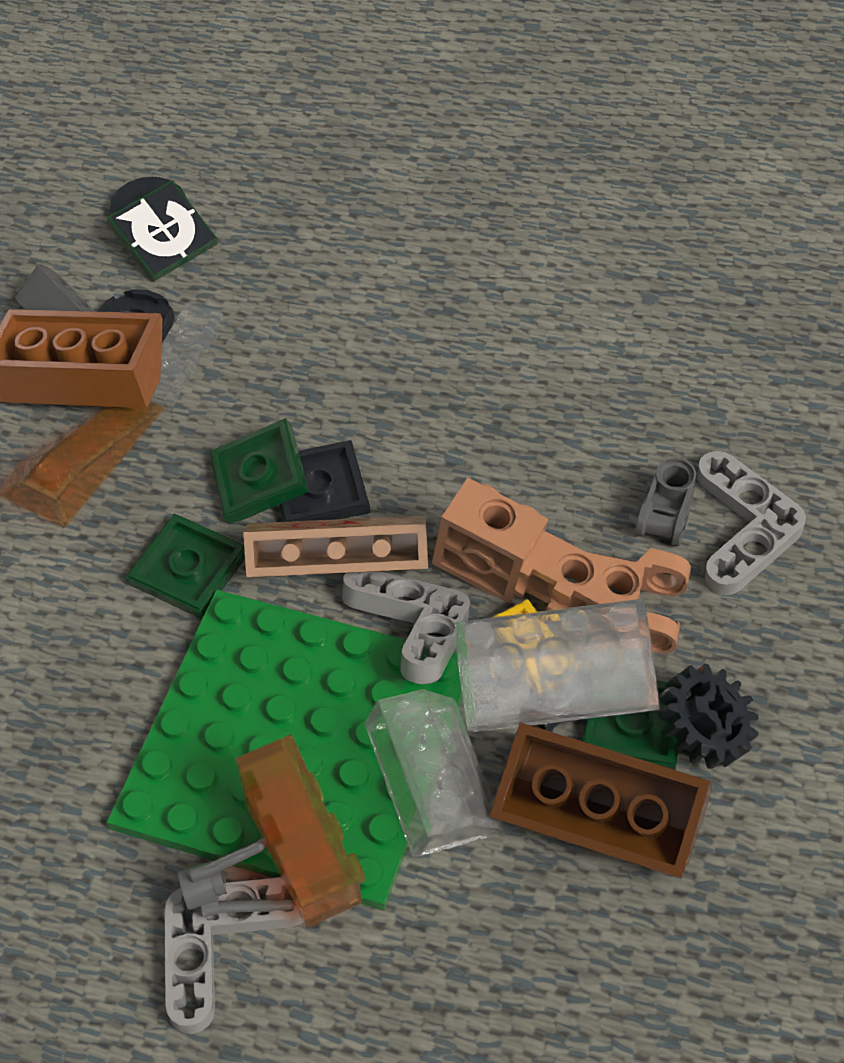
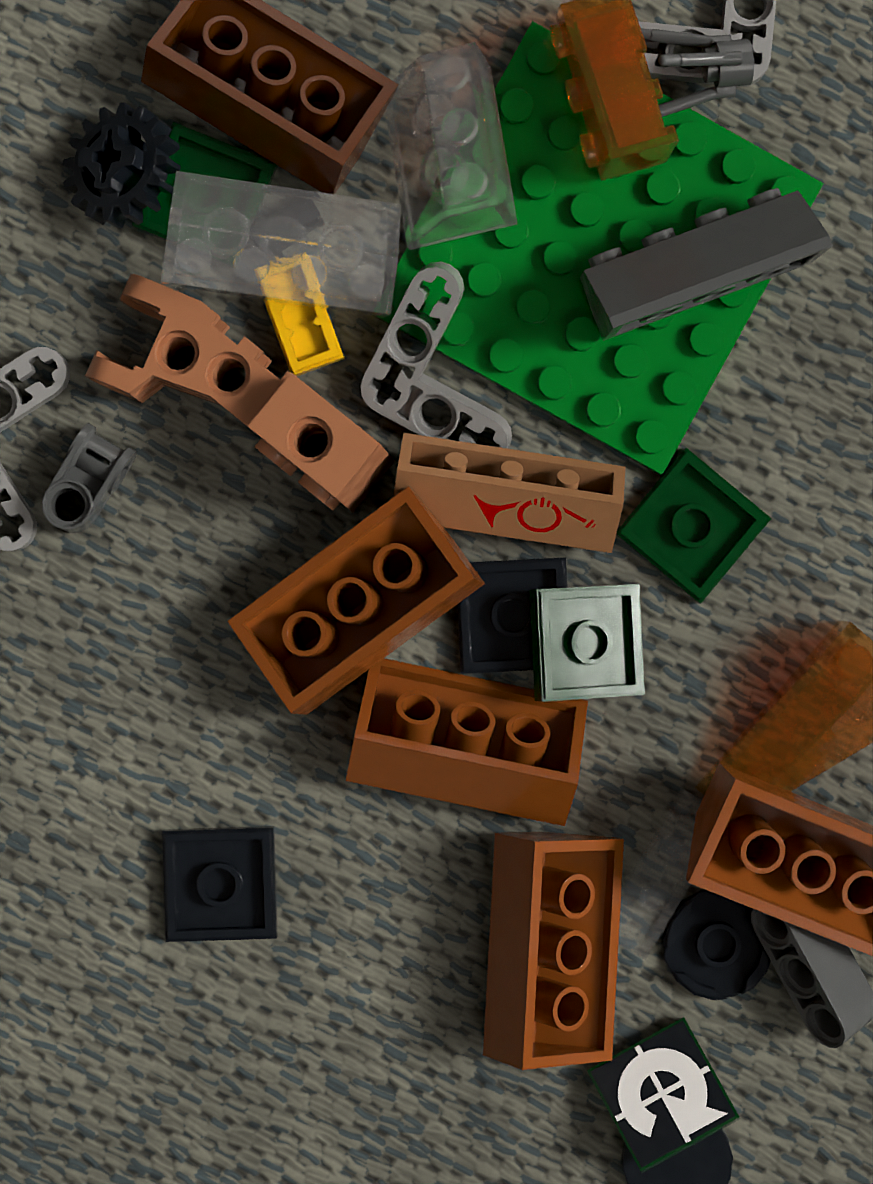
camera: 170 degrees left, 35 degrees up
none -> black tile [162,826,278,942]
none -> dark orange slope [227,486,485,715]
none -> dark orange slope [346,658,588,826]
none -> dark orange slope [483,832,624,1070]
none -> dark grey slope [579,188,833,341]

